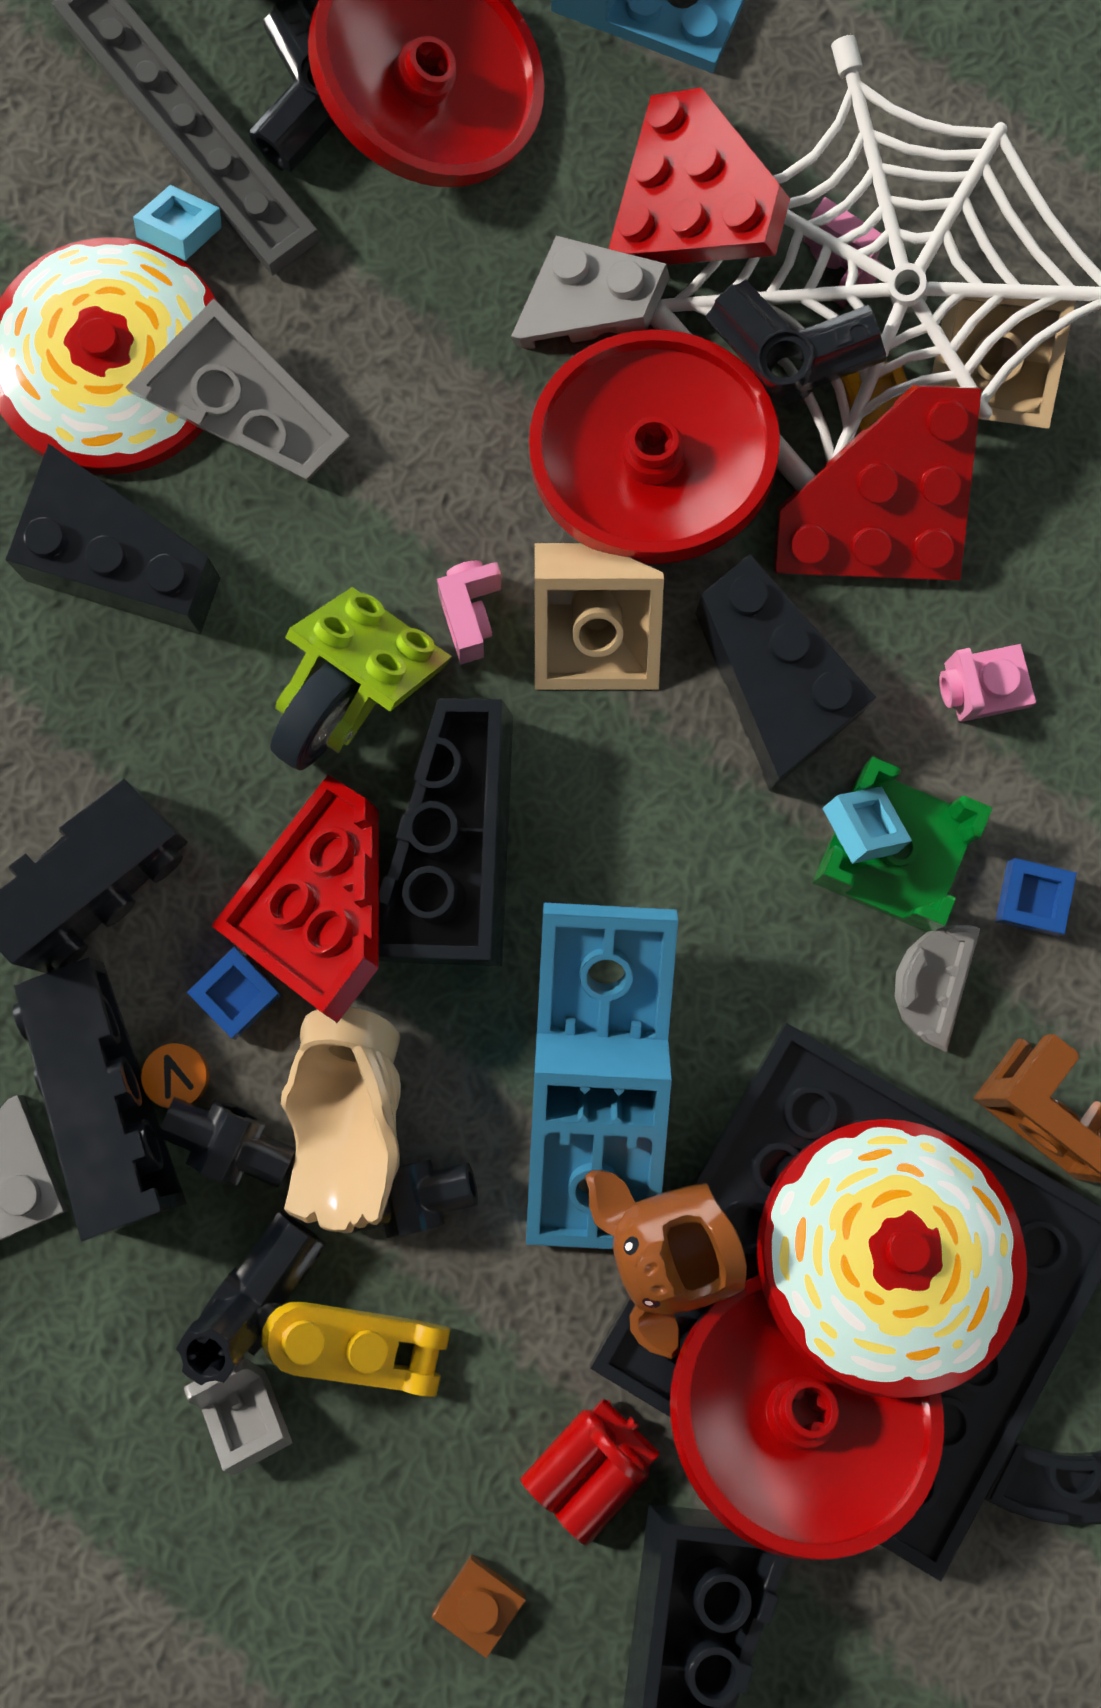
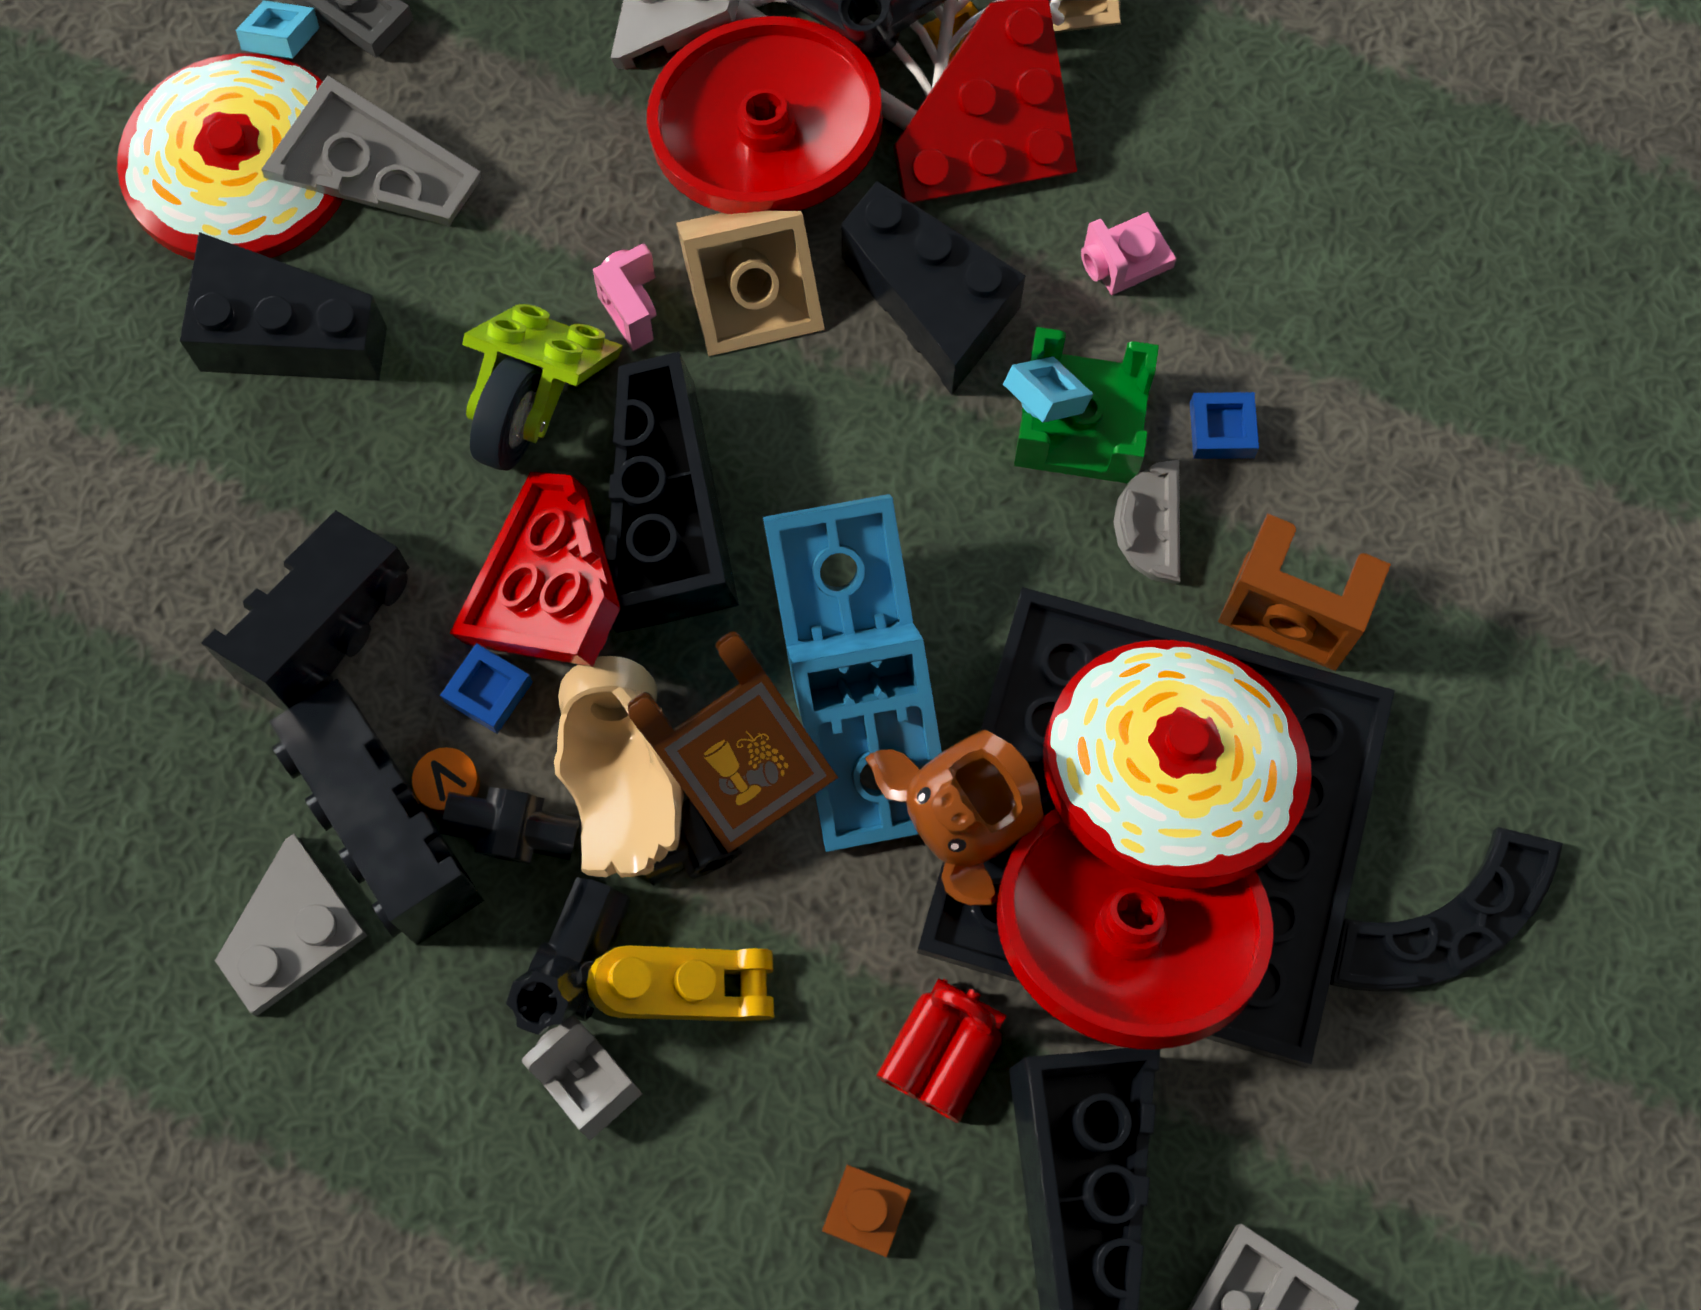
camera: 10 degrees left, 10 degrees down
none -> reddish brown flag [627,631,838,853]

